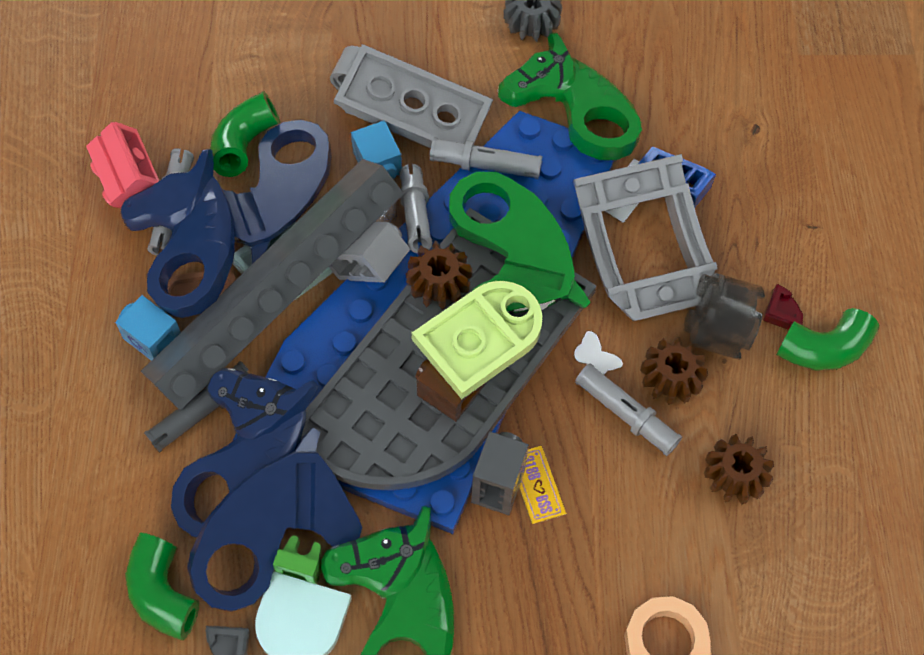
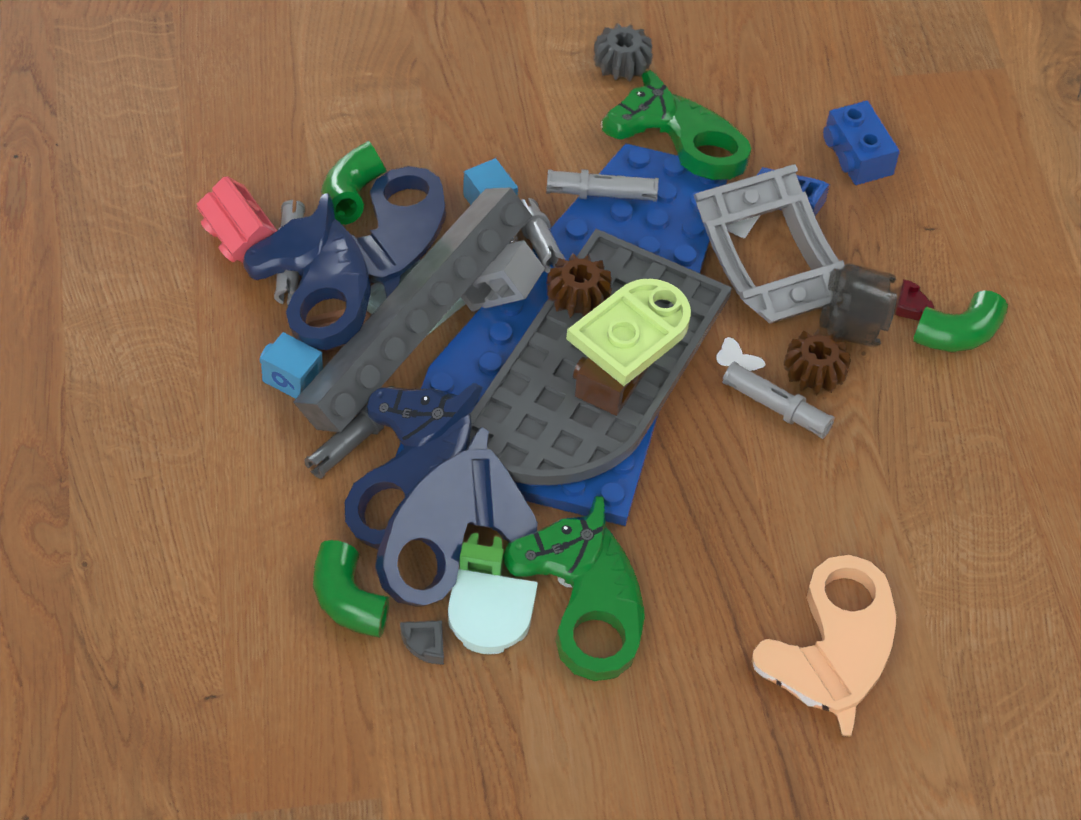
camera: 10 degrees left, 10 degrees down
light grey hinge [330,44,493,148] -> none
green animal [449,172,591,314] -> none
dark grey brick [471,431,529,515] -> none
yellow sticker [519,446,566,524] -> none
reddish brown gear [704,434,774,505] -> none
none -> blue brick [823,100,900,185]

